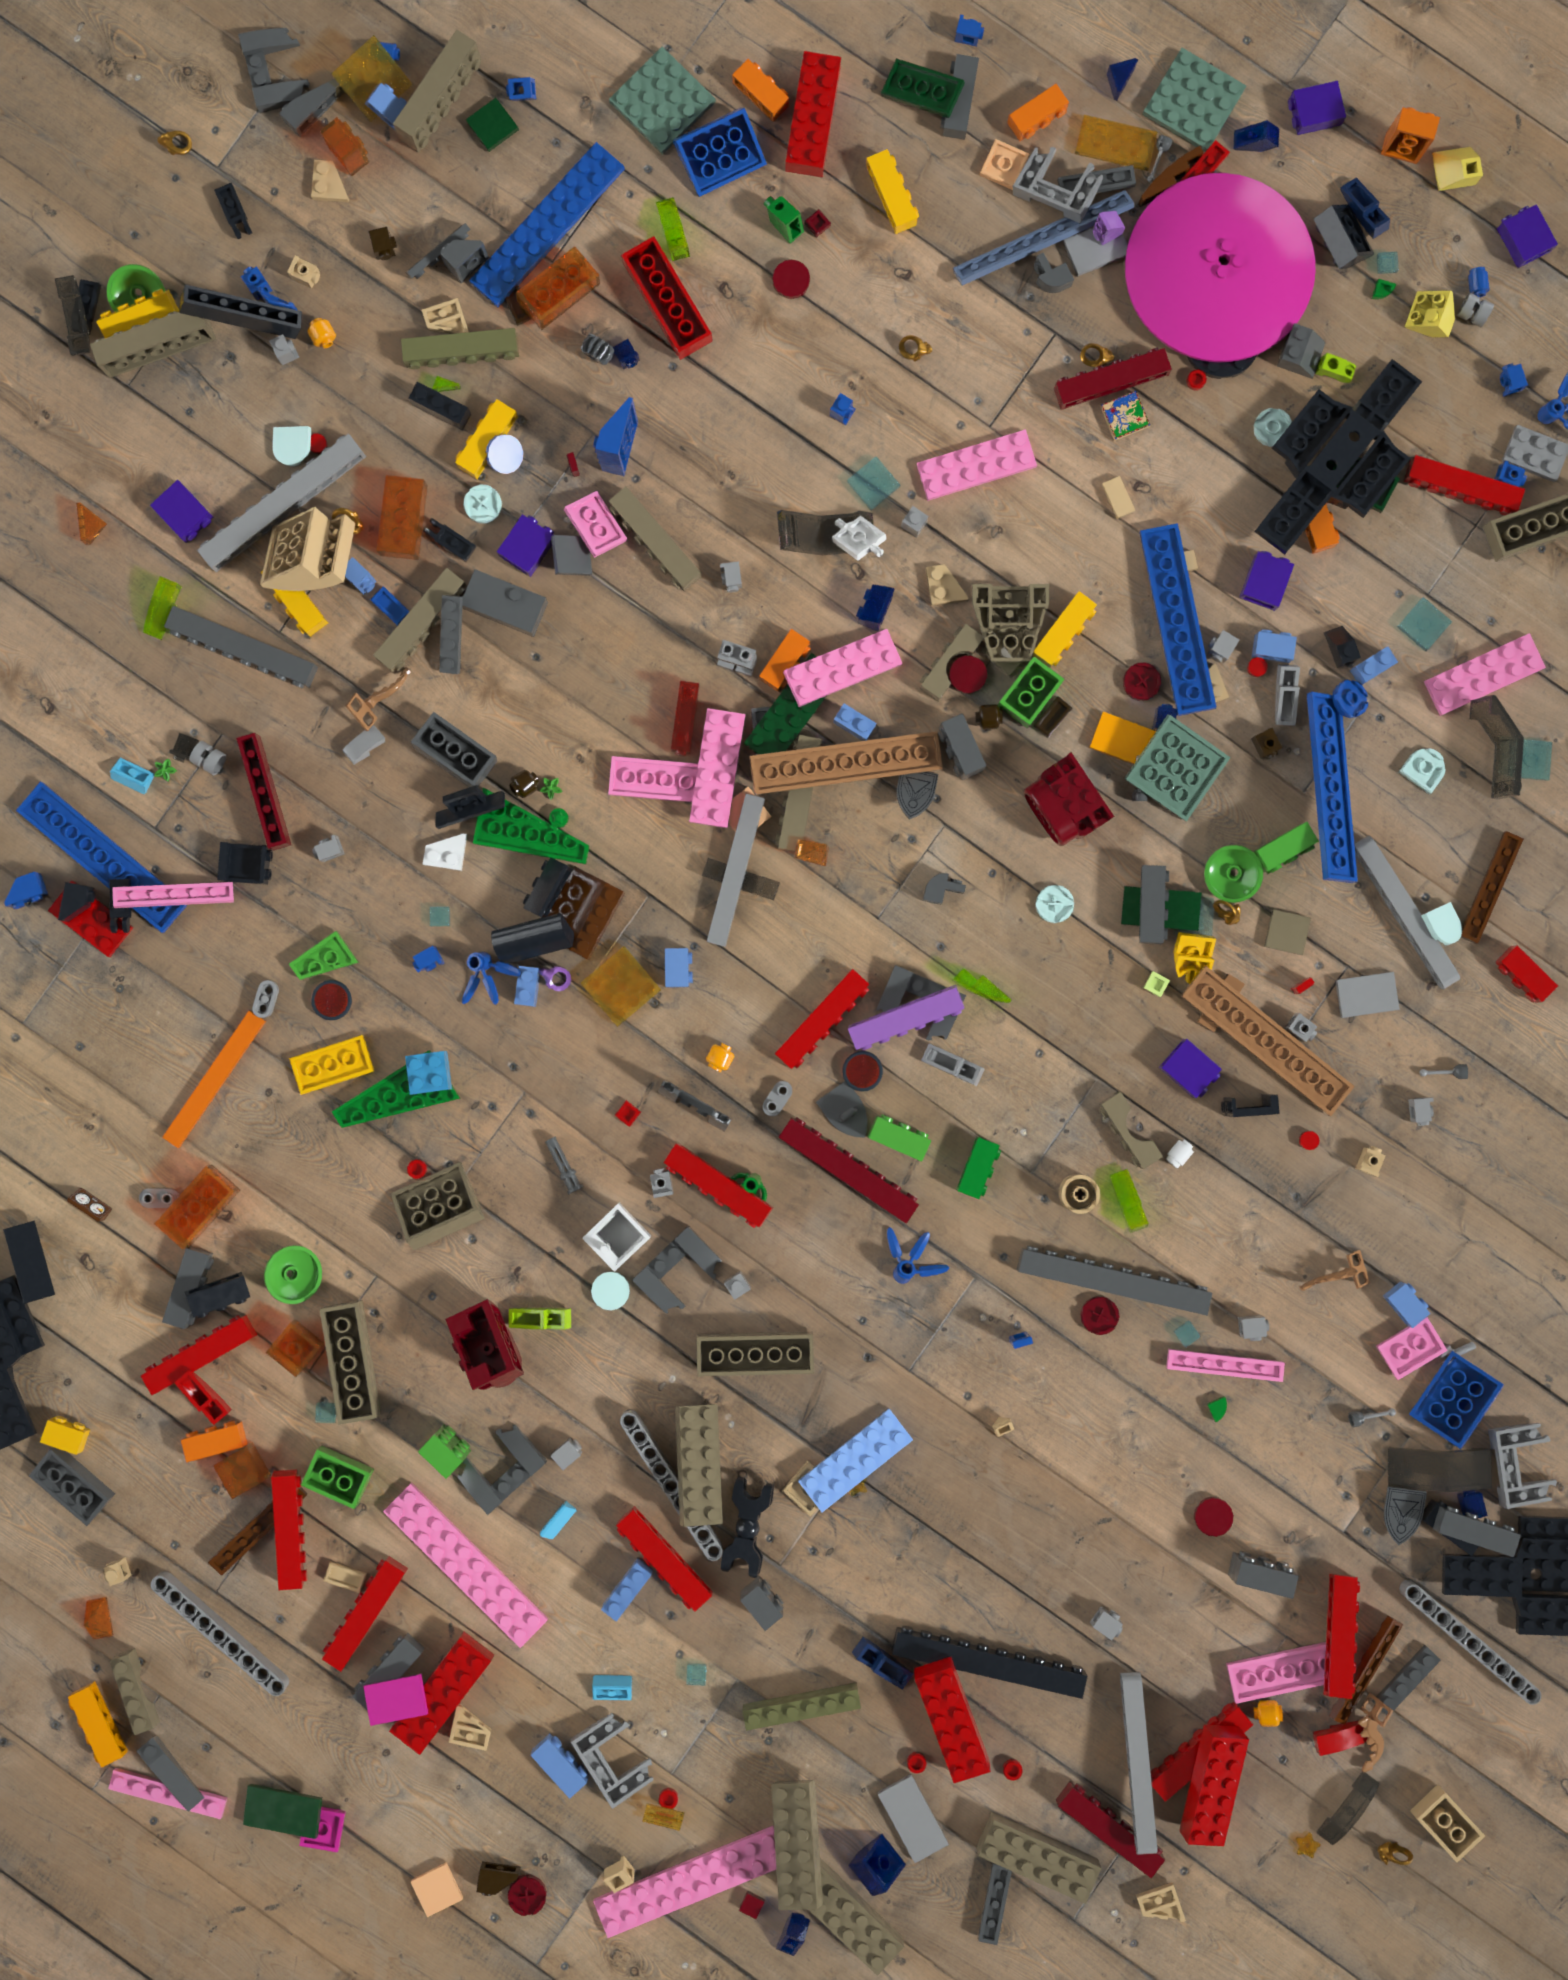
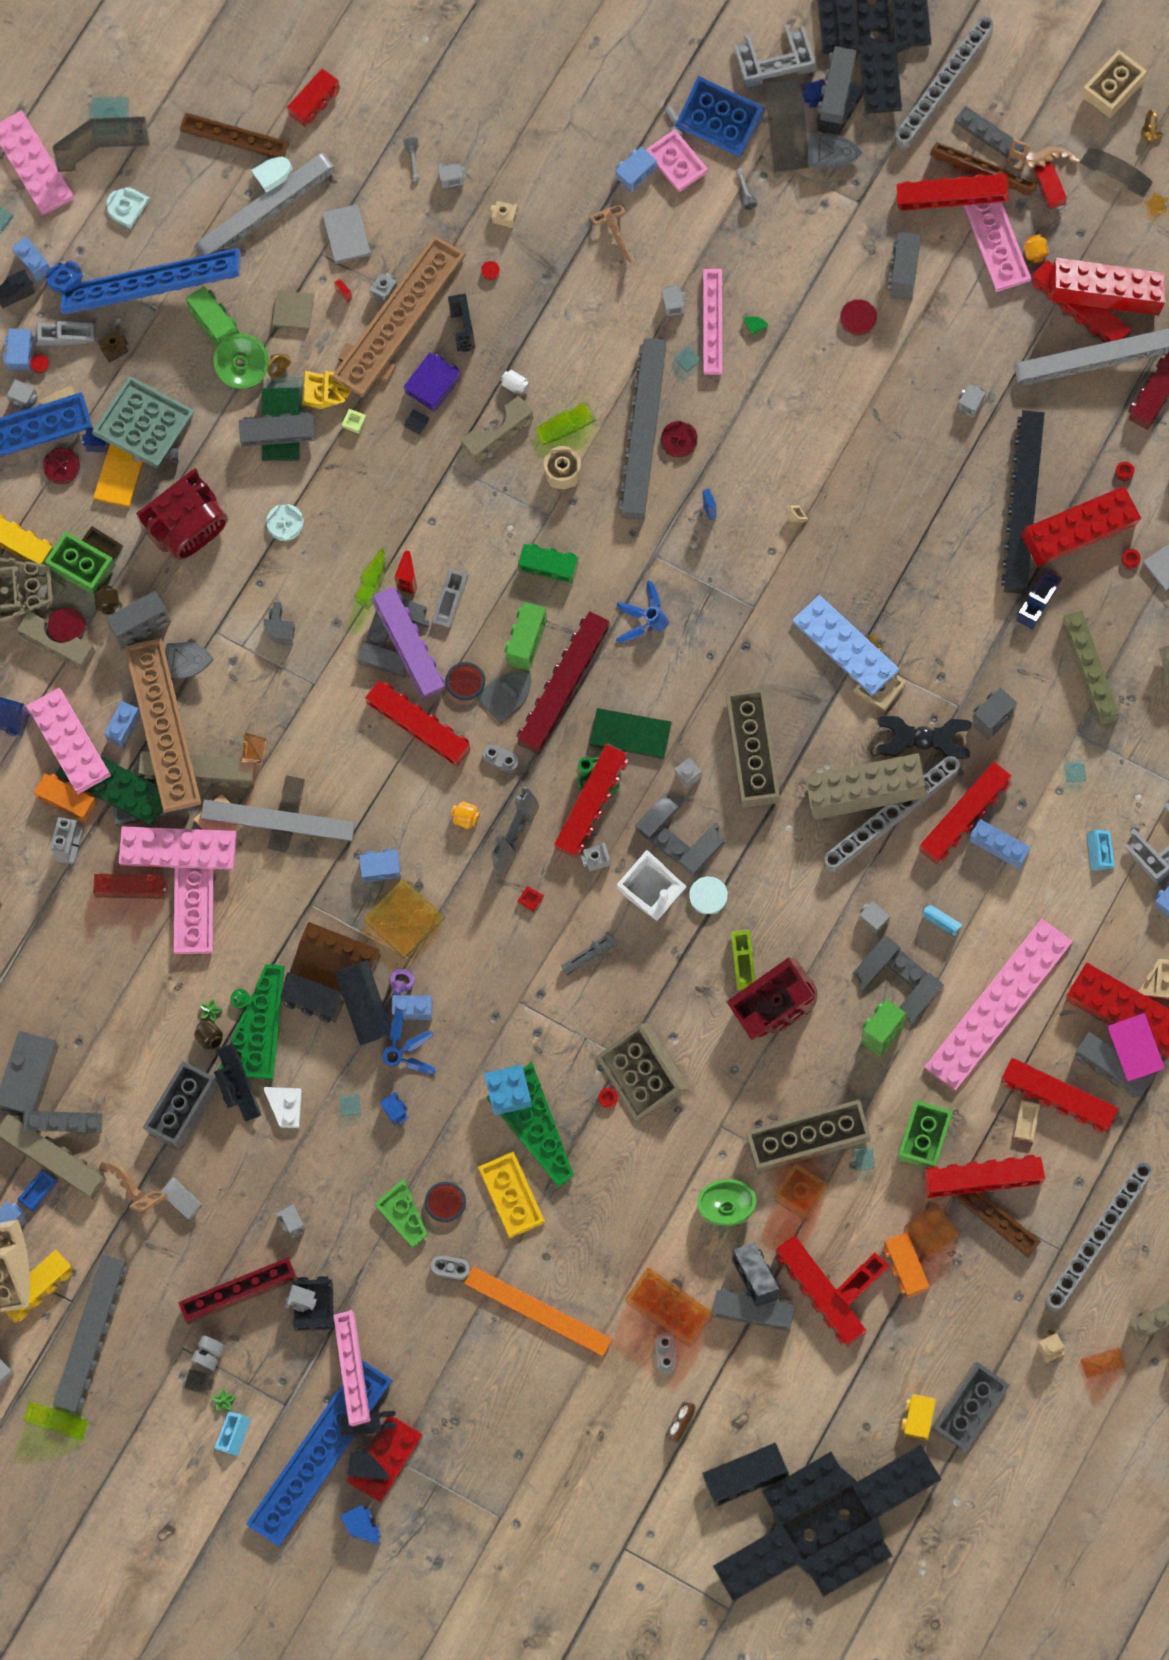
camera: 90 degrees left, 15 degrees down
none -> light grey brick [284,1285,316,1312]
none -> red tile [394,551,417,595]
none -> black tile [404,409,430,435]
none -> dark green tile [589,708,672,759]

